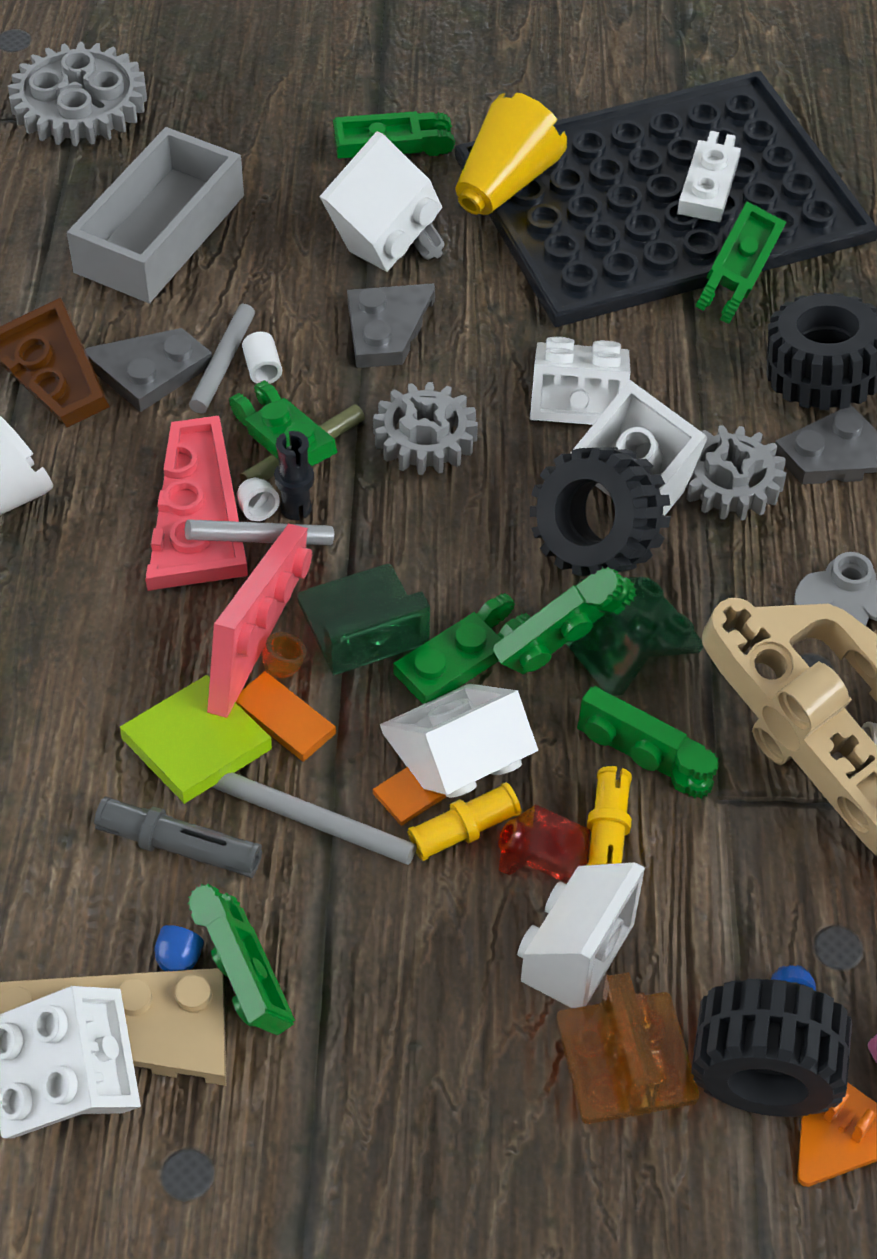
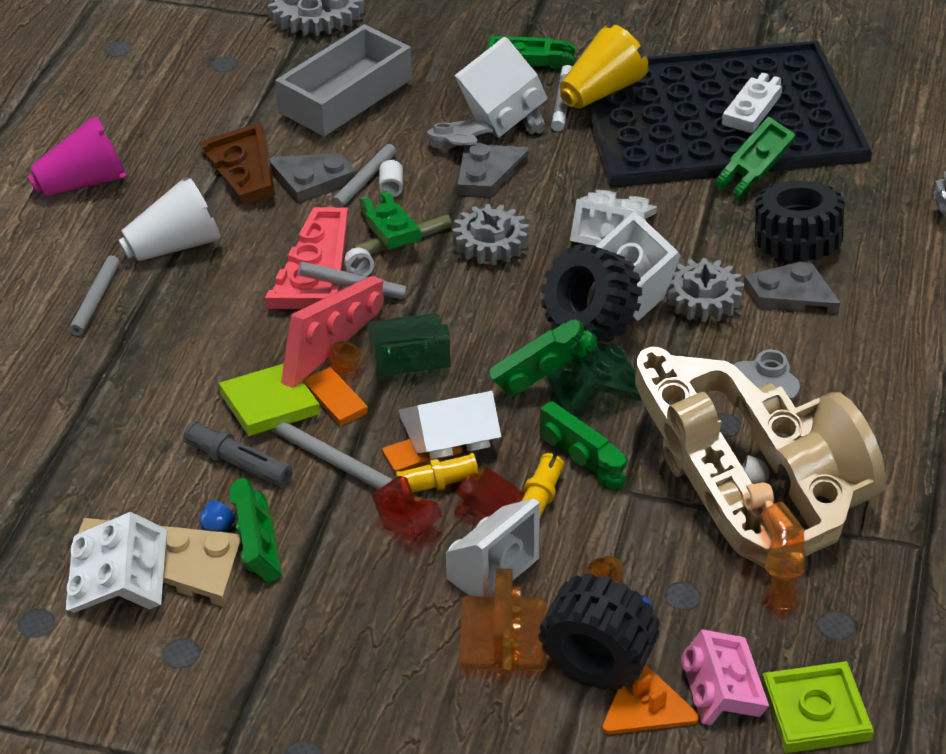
camera: 15 degrees right, 10 degrees down
black pin [274,431,314,521] -> none
green hinge [393,593,531,704] -> none
none -> clear red bracket [372,476,443,537]
none -> light grey plate [427,121,493,149]
none -> bar [551,65,572,131]
none -> clear orange hinge [587,555,624,583]

